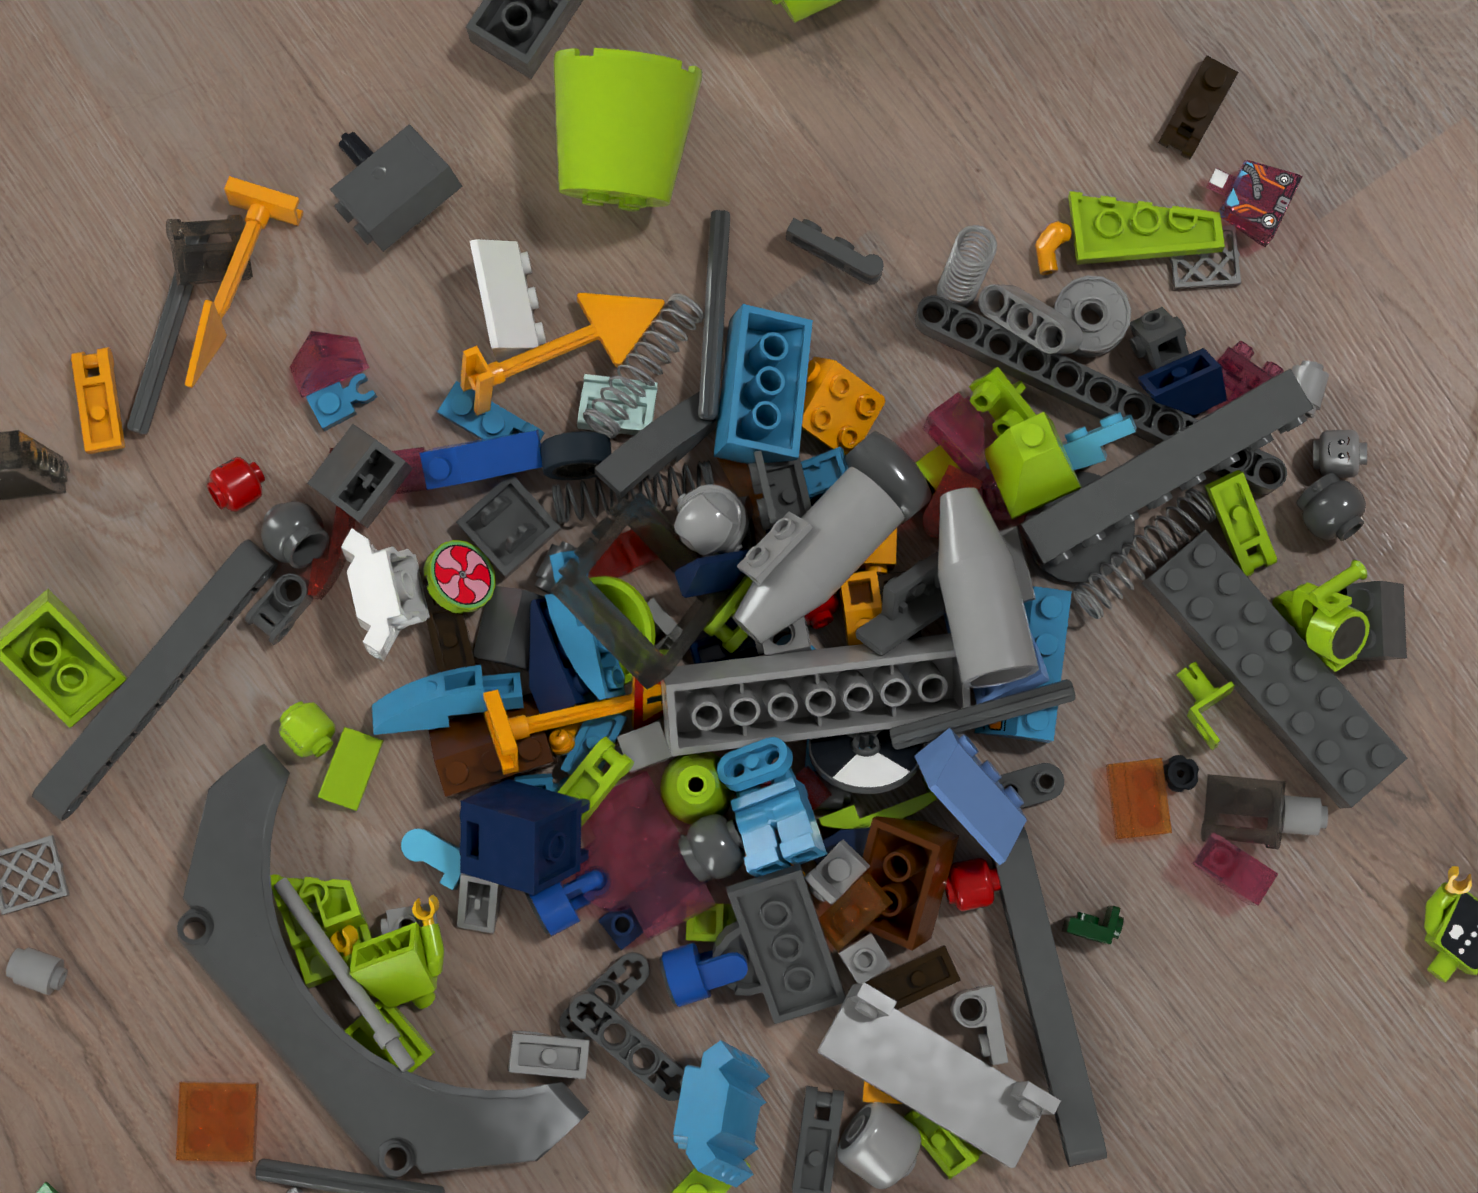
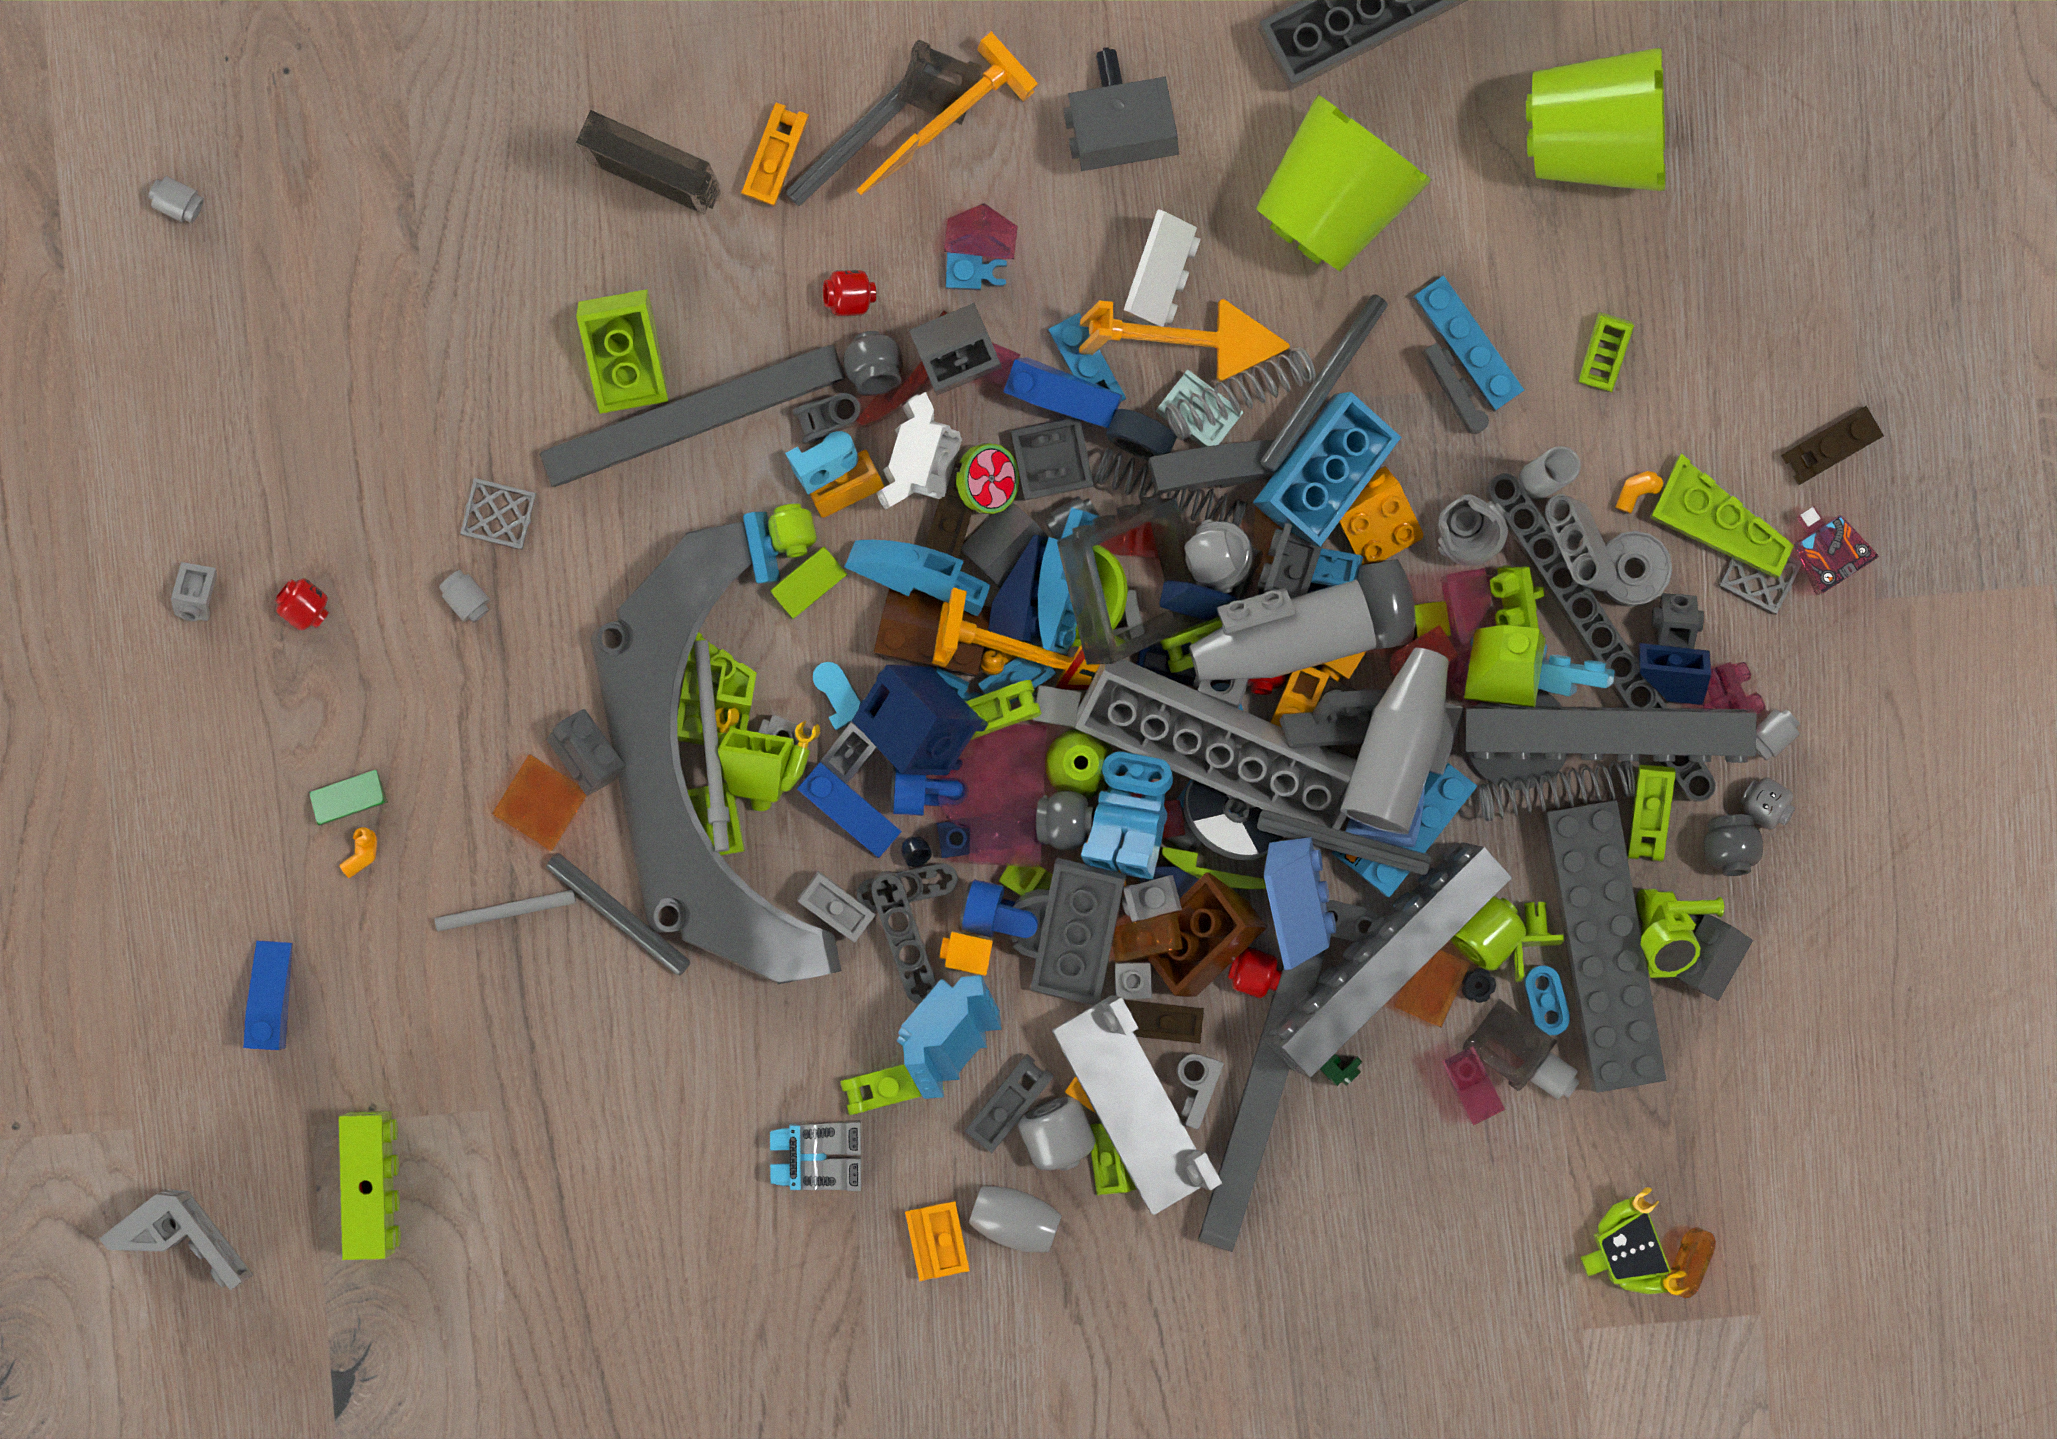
camera: 30 degrees right, 5 degrees up
none -> dark grey brick [546,709,625,796]
none -> dark azure plate [743,512,781,584]
none -> medium azure leg [785,431,859,494]
none -> blue slope [797,762,902,858]
none -> light orange slope [810,449,884,518]
none -> black hinge [901,837,932,867]
none -> light orange slope [939,931,993,976]
none -> brick [1263,842,1512,1078]
none -> dark azure plate [1414,275,1524,412]
none -> light grey helmet [1438,494,1508,566]
none -> lime head [1450,896,1526,970]
none -> dark azure plate [1524,965,1570,1035]
none -> lime slope [1578,312,1634,392]

